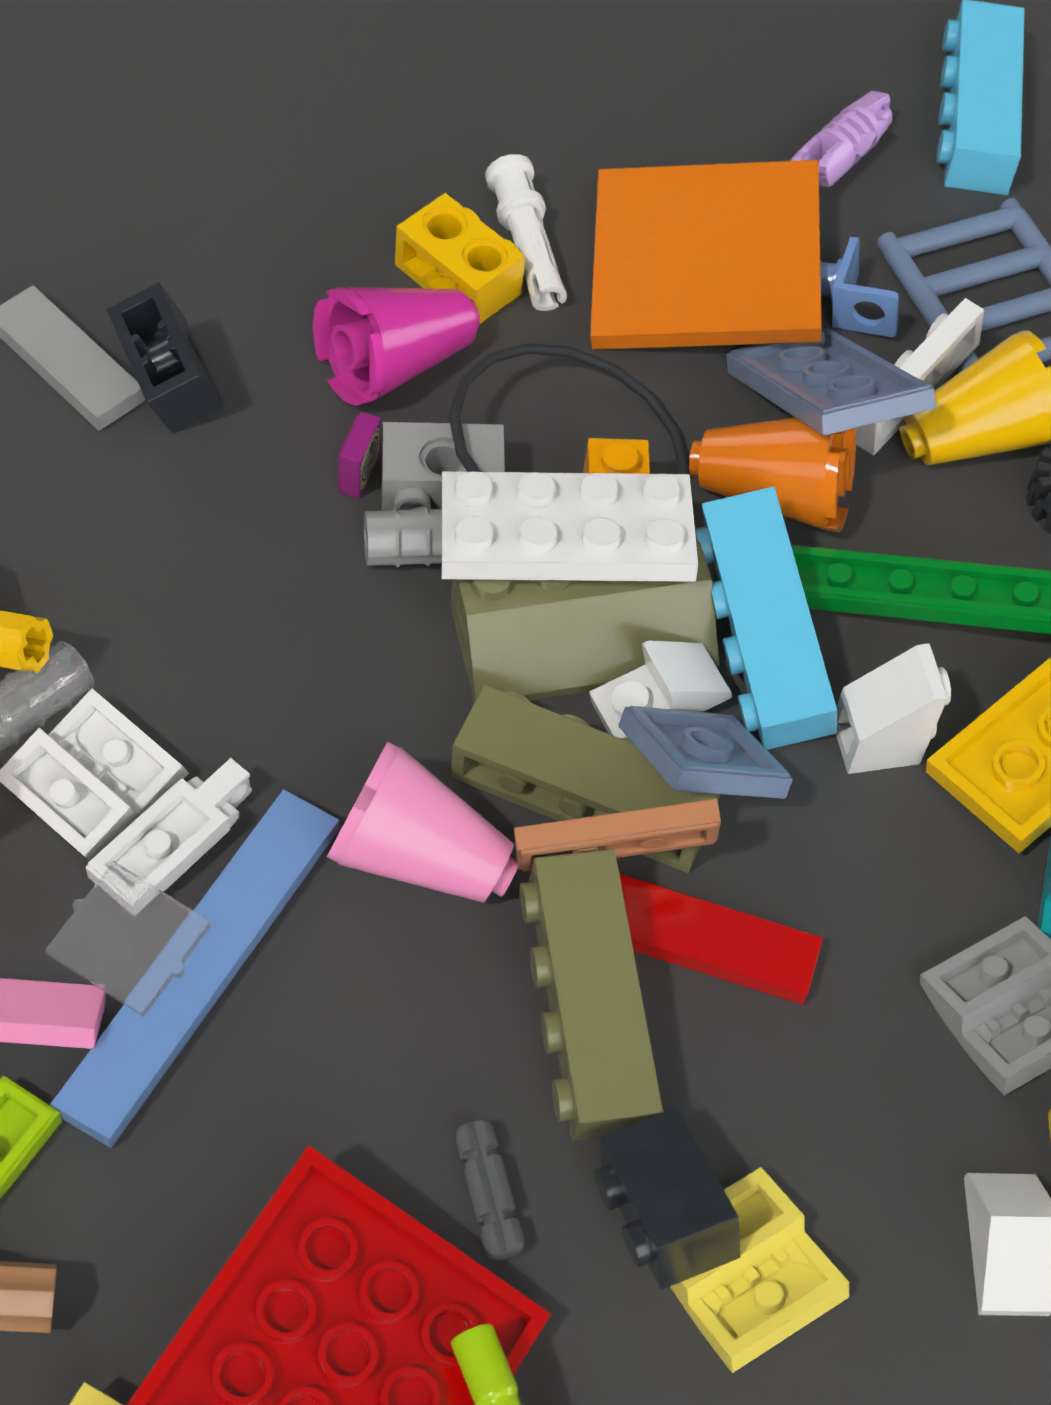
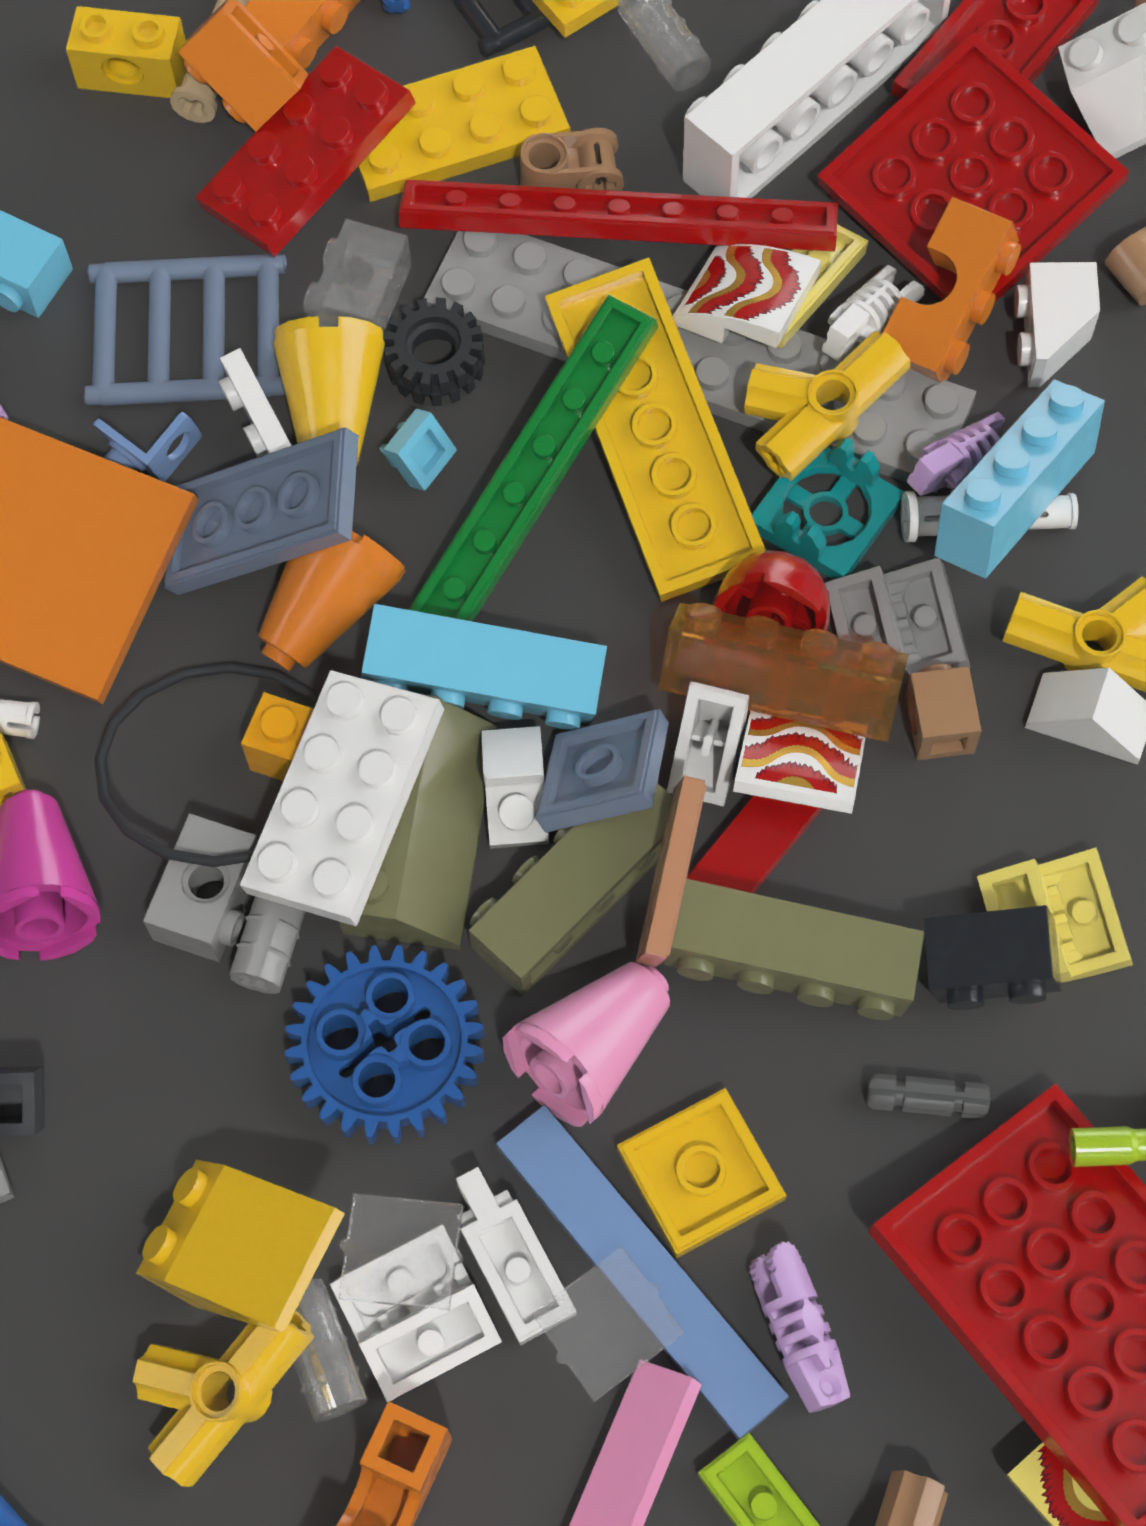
camera: 60 degrees left, 10 degrees up
magenta tile [338,412,381,499] -> none
white slope [836,643,951,774] -> none
none -> yellow slope [136,1160,345,1334]
none -> blue gear [285,945,485,1145]
none -> clear piece [338,1193,464,1311]
none -> medium azure tile [379,409,457,491]
none -> yellow tile [617,1088,787,1259]
none -> clear orange brick [658,603,909,742]
none -> white slope [667,681,749,807]
none -> red cylinder [711,550,830,665]
none -> slope [733,702,868,814]
none -> lavender hinge [749,1241,851,1413]
none -> medium nougat brick [905,664,982,760]

